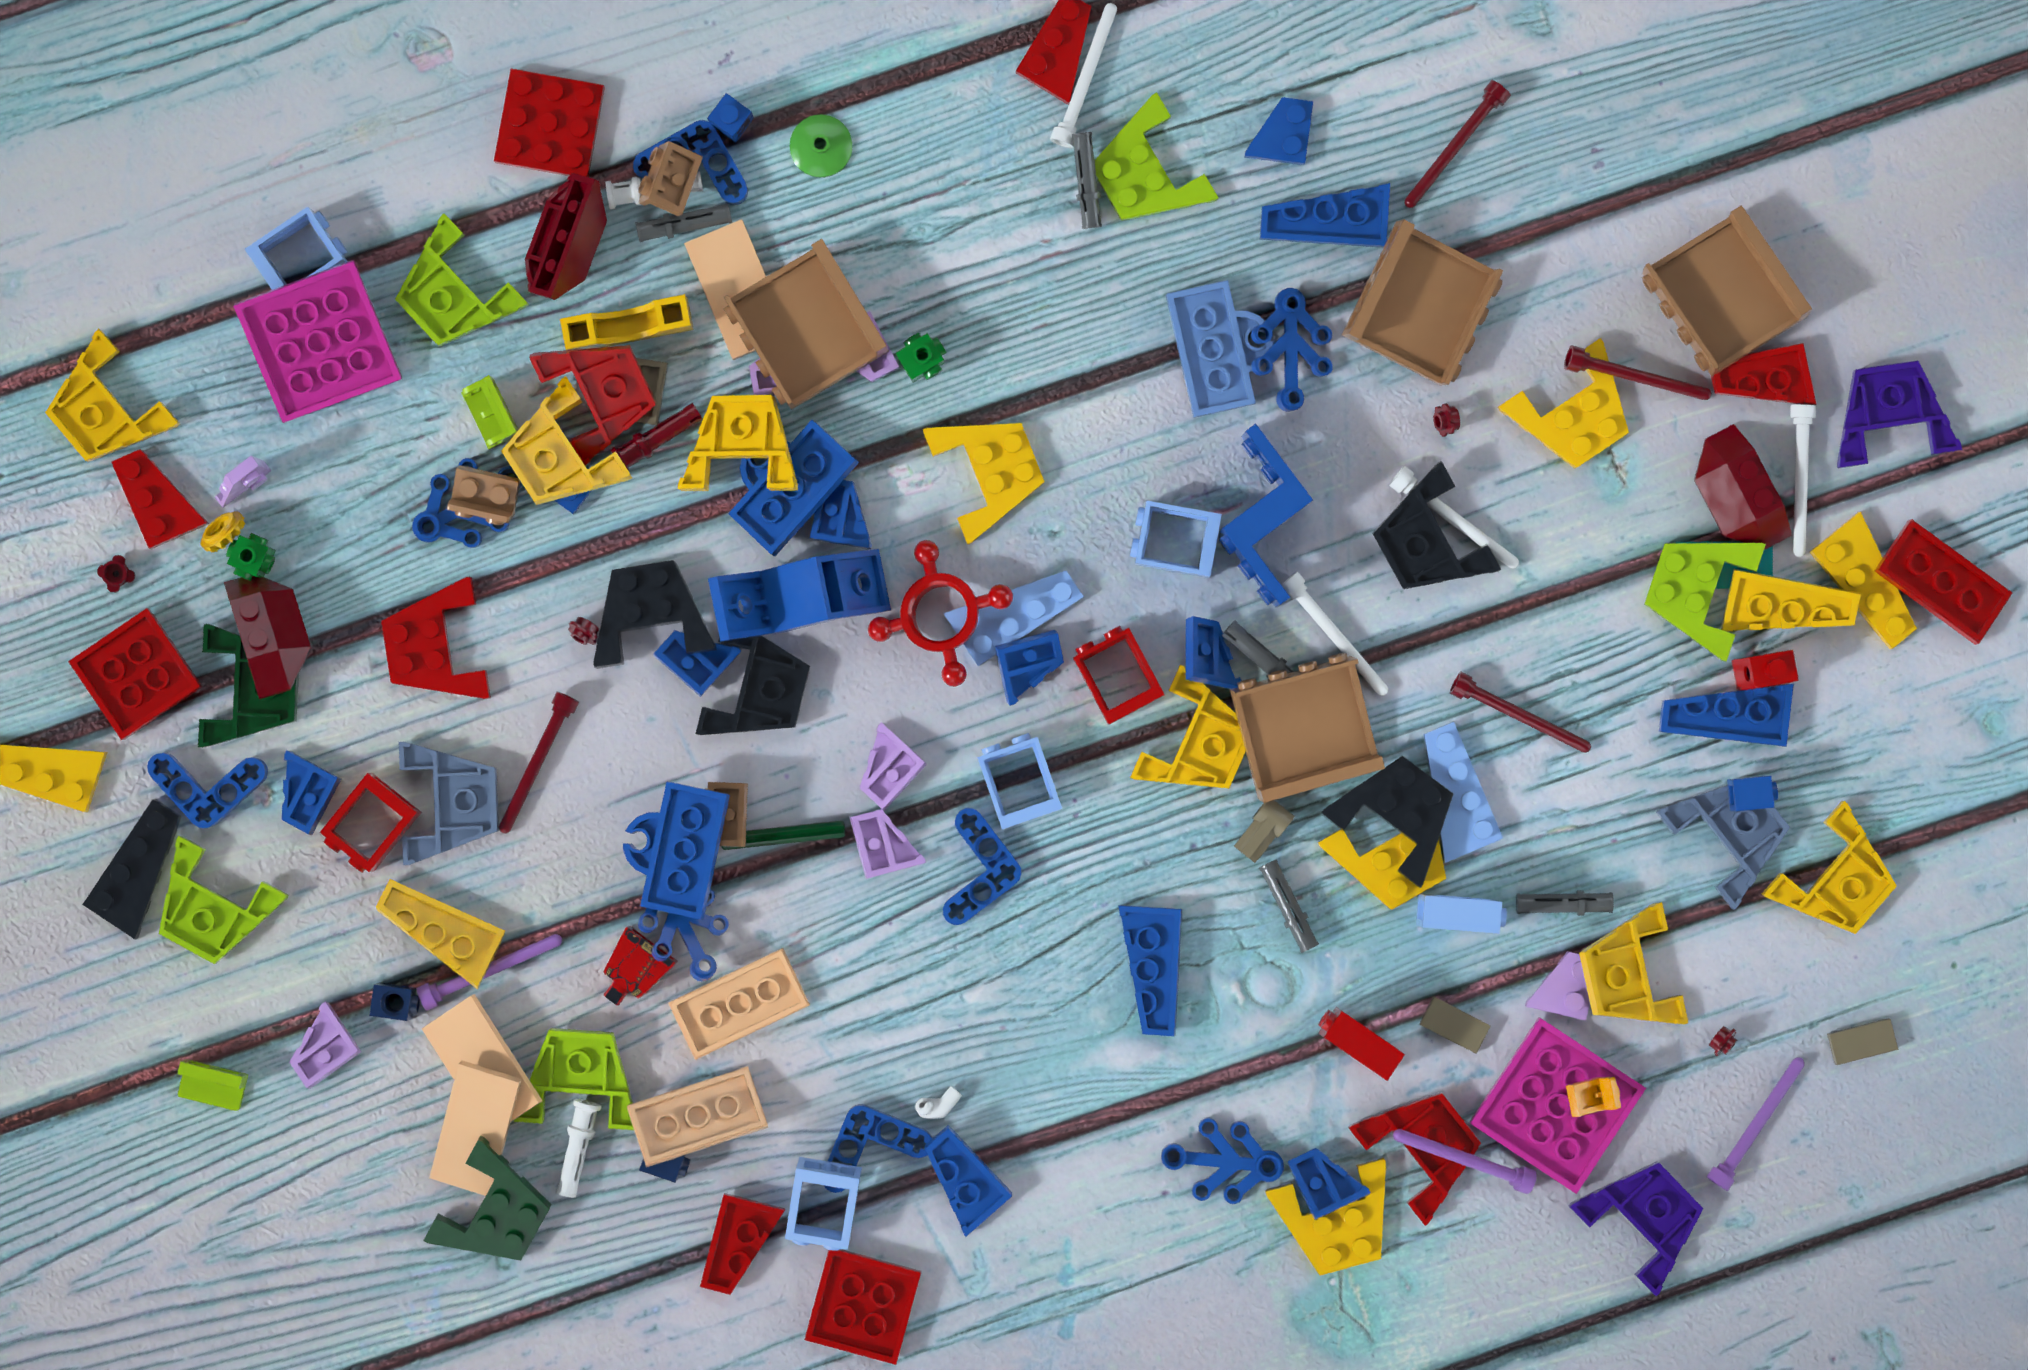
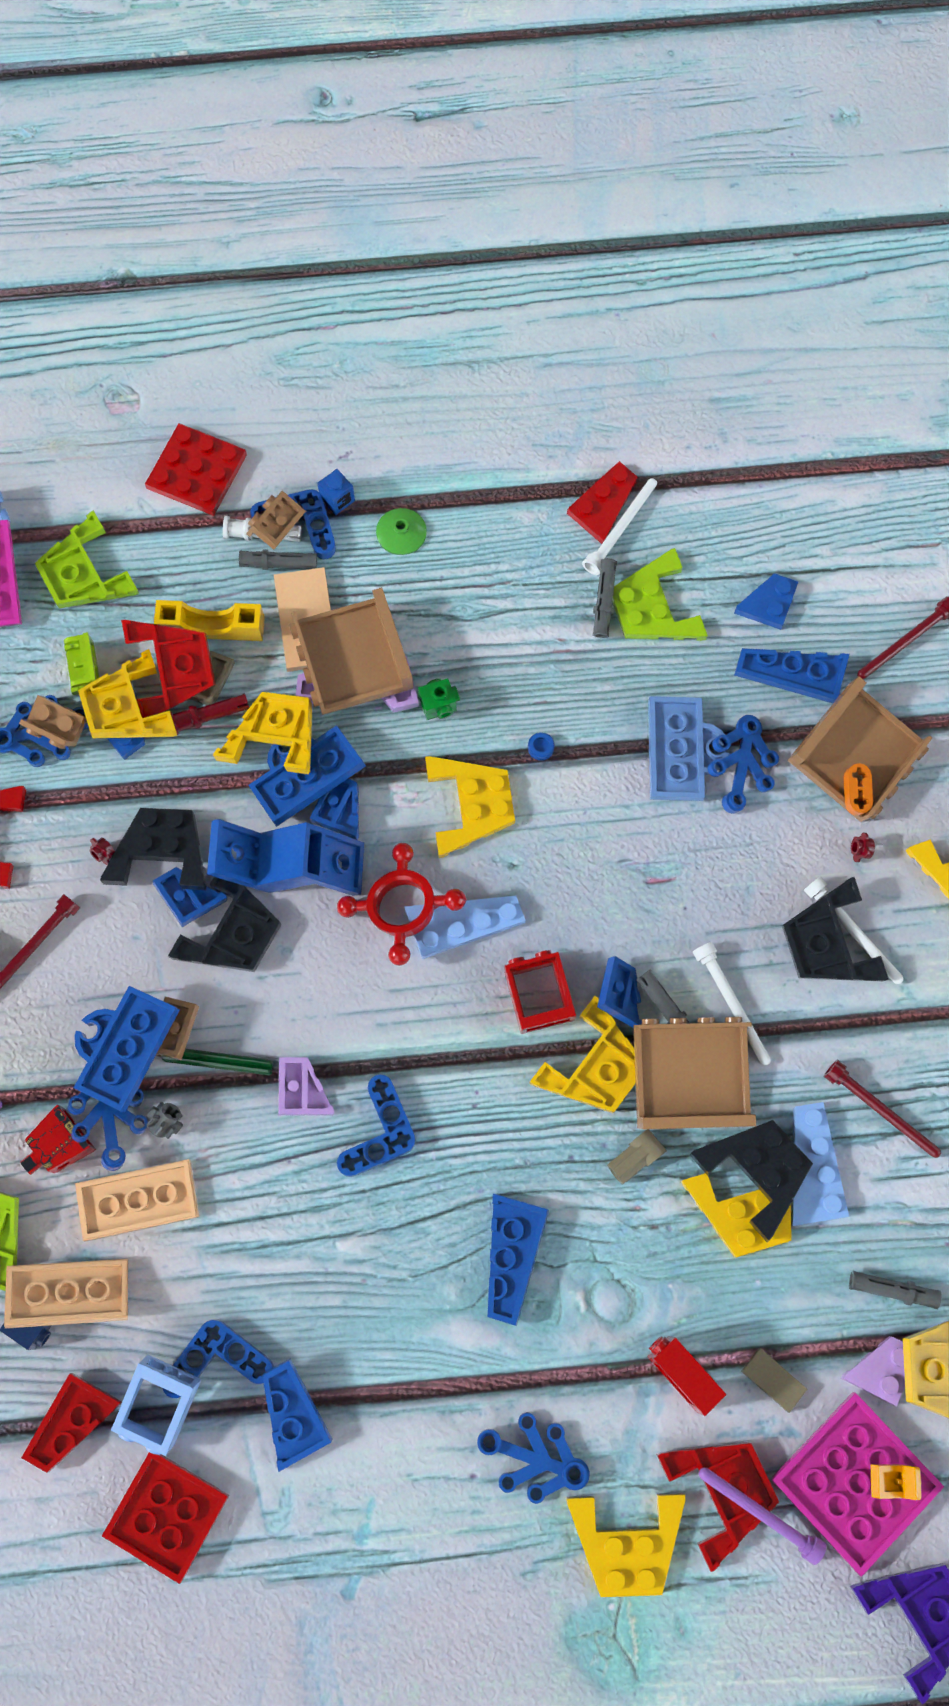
camera: 15 degrees right, 15 degrees down
dark red wedge [525,173,607,300] -> none
lavender wing [860,722,927,811] -> none
white arm [915,1086,963,1119] -> none
light blue window [977,733,1062,830] -> none
blue wing [995,630,1064,706] -> none
light blue window [1130,501,1222,578] -> none
blue bracket [1218,423,1313,608] -> none
dark grey pin [1259,859,1319,953] -> none
blue wing [1287,1148,1371,1220] -> none
light blue window [1416,894,1507,934] -> none
none -> dark grey gear [146,1102,183,1139]
none -> blue tile [528,732,555,760]
none -> orange beam [843,763,873,816]

